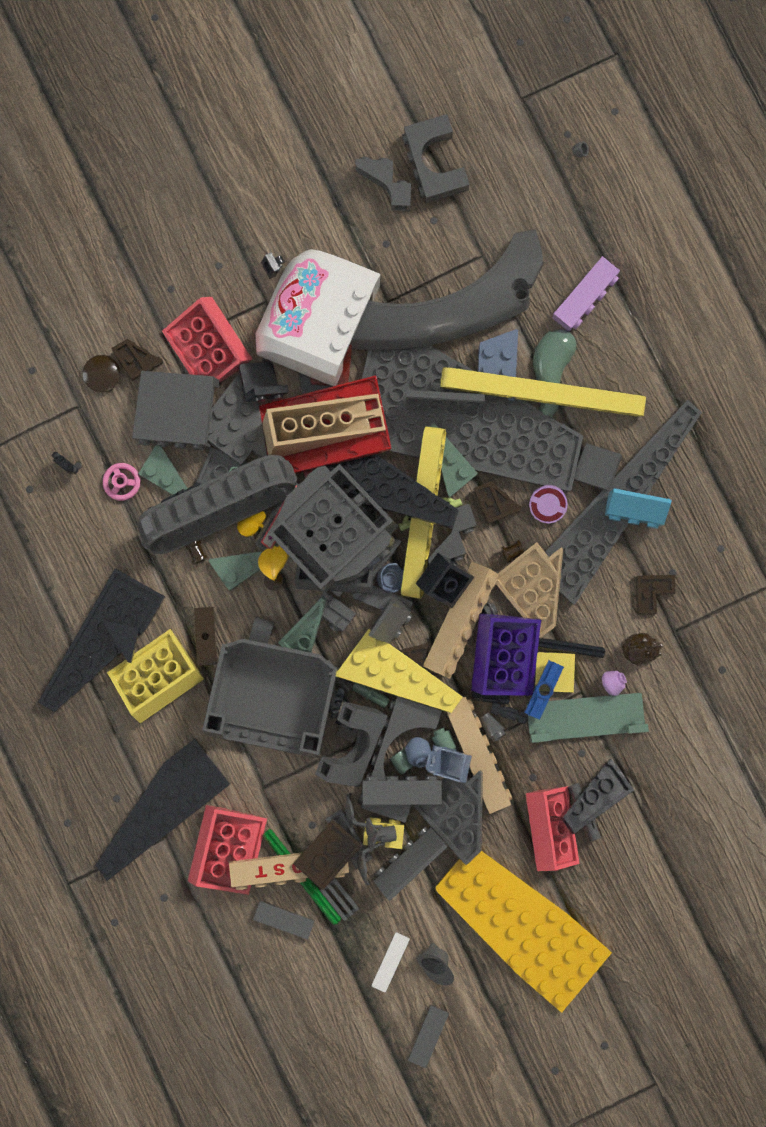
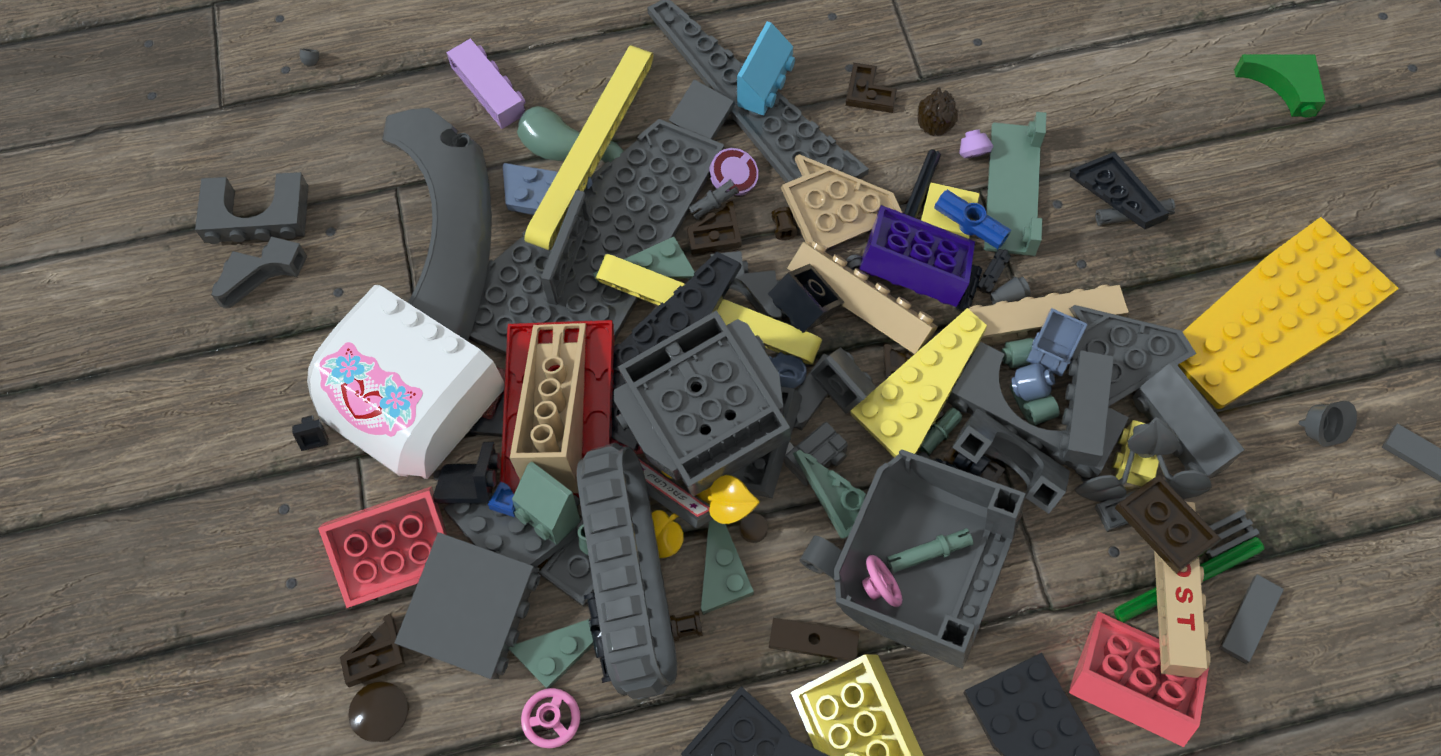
camera: 80 degrees left, 20 degrees down
white sticker [372,933,410,992] -> none
coral slope [526,786,580,871] -> none
none -> blue tile [488,482,516,517]
none -> sand green slope [512,461,581,545]
none -> dark grey pin [689,179,739,220]
none -> bright pink piece [862,555,902,607]
none -> sand green pin [886,528,973,574]
none -> green arch [1234,54,1326,118]

